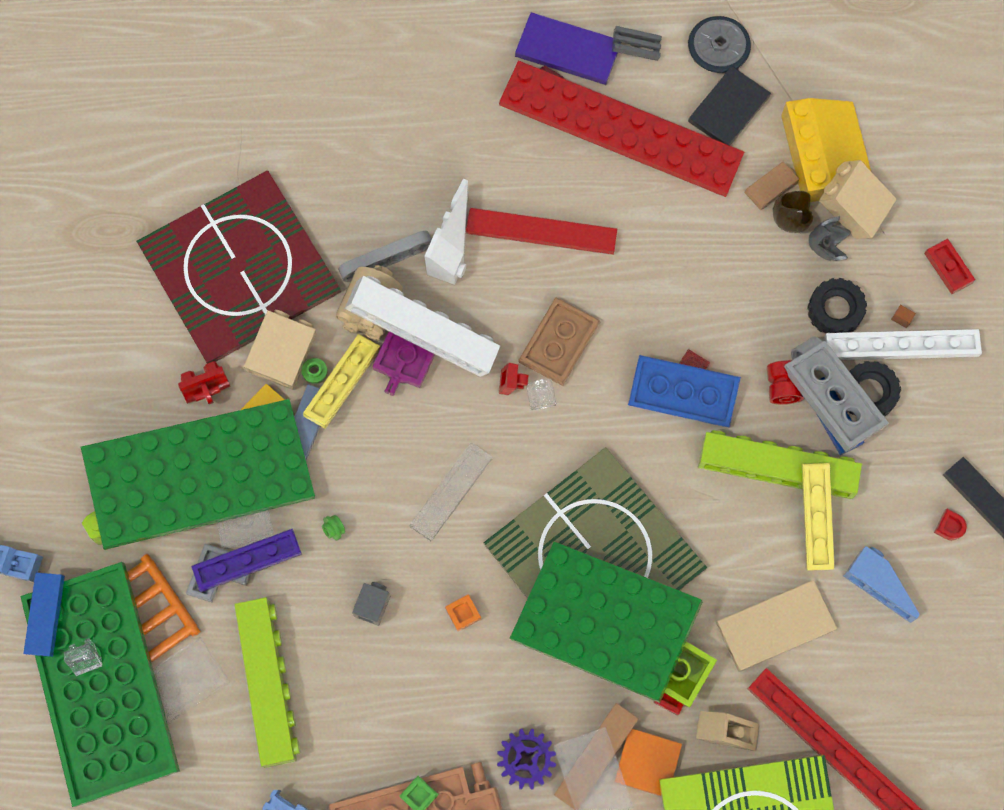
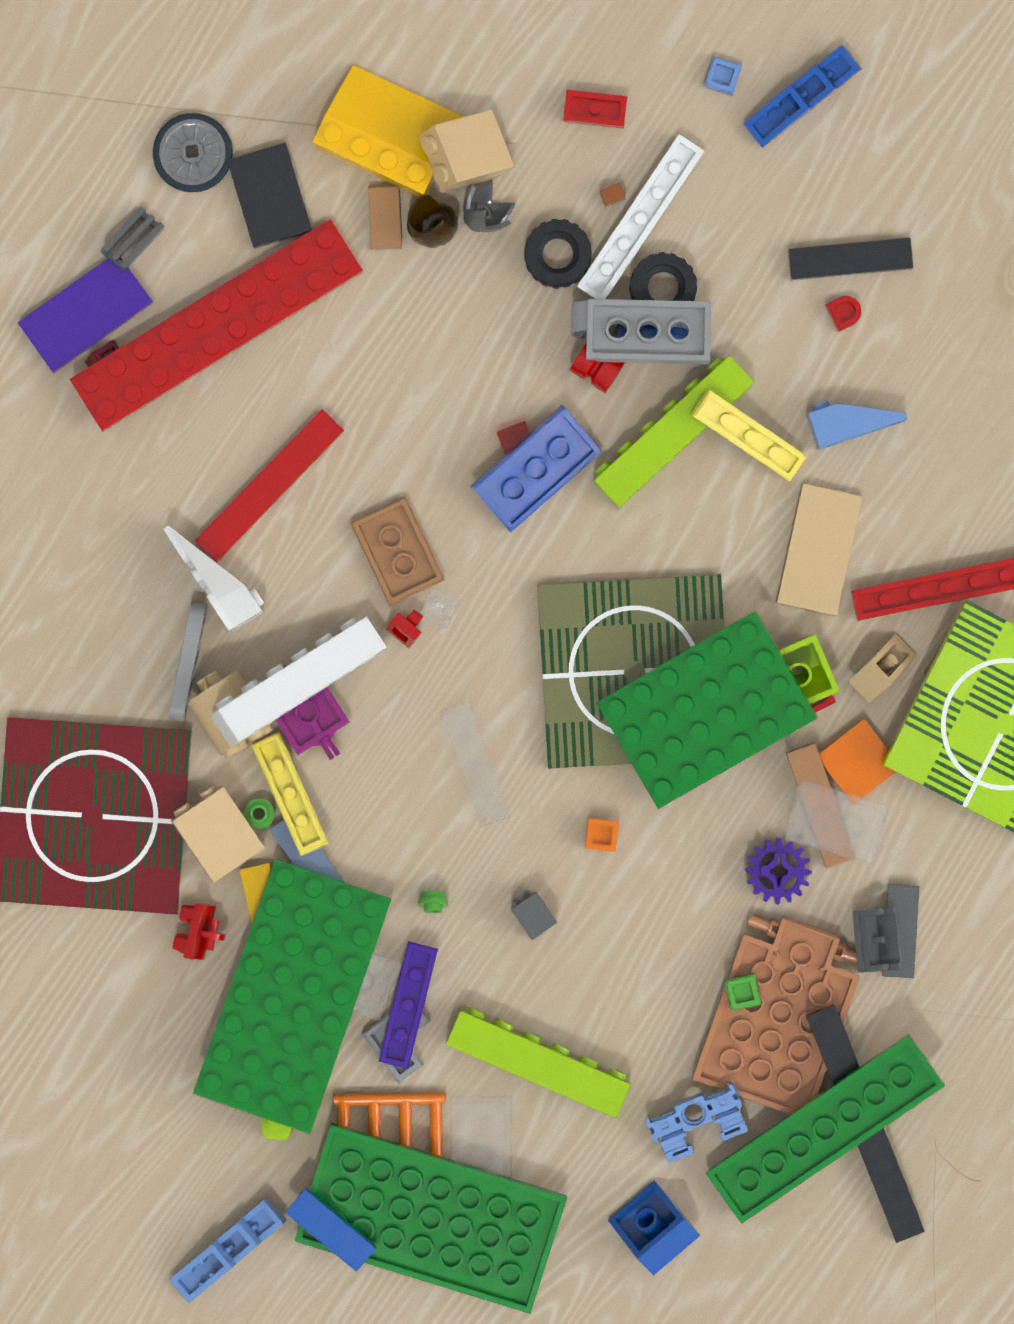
camera: 55 degrees left, 15 degrees up
clear tile [64,638,102,676] -> none

